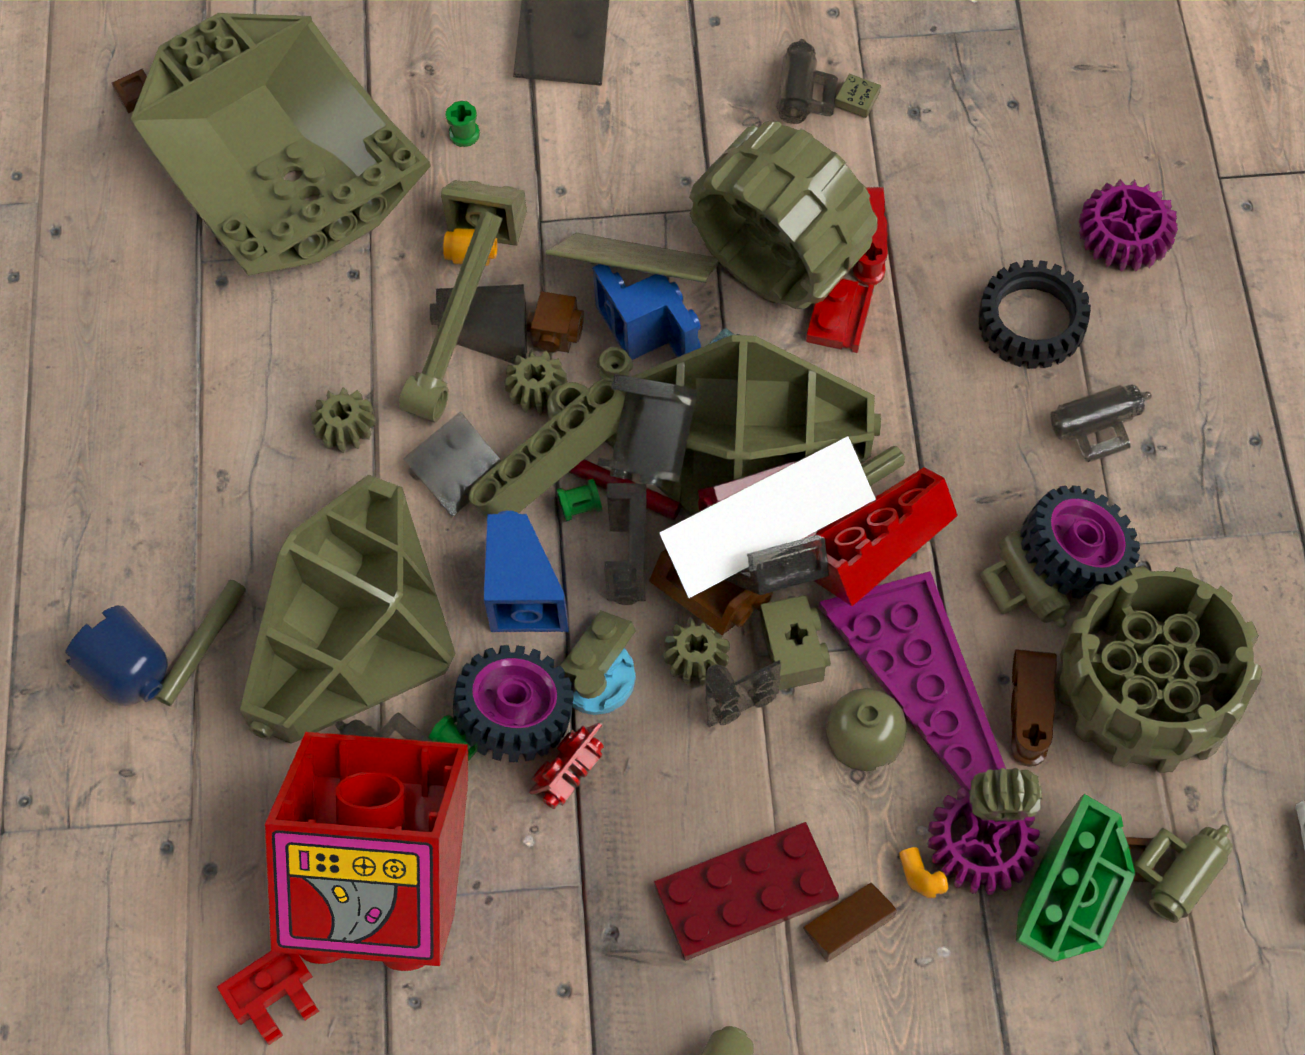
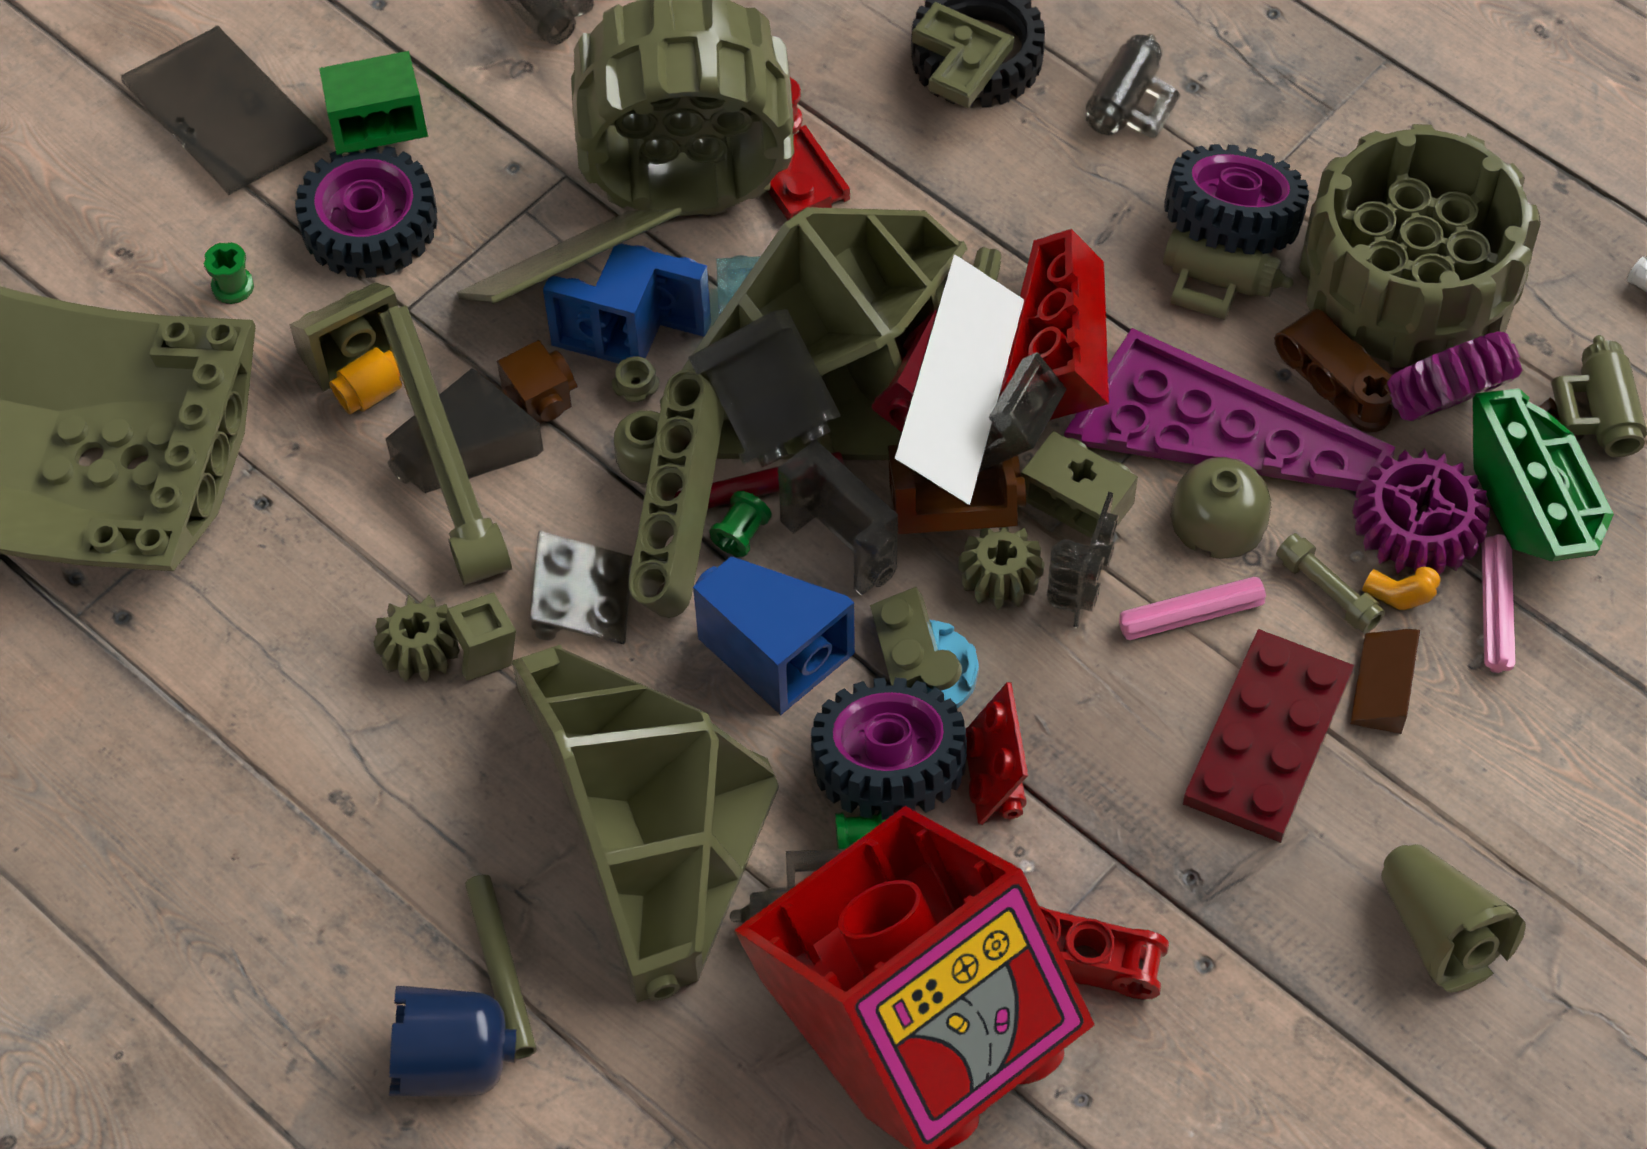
camera: 45 degrees left, 5 degrees down
olive gear [504,349,568,415] -> none
olive gear [969,768,1042,822] -> none
none -> wheel [295,145,438,278]
none -> green brick [319,51,428,155]
none -> olive panel [446,592,516,681]
none -> olive tile [912,2,1014,108]
none -> red piece [1039,906,1169,1000]
none -> bright pink axle [1119,577,1266,640]
none -> olive bar [1276,533,1385,634]
none -> magenta gear [1387,331,1523,421]
none -> bright pink axle [1481,534,1515,673]

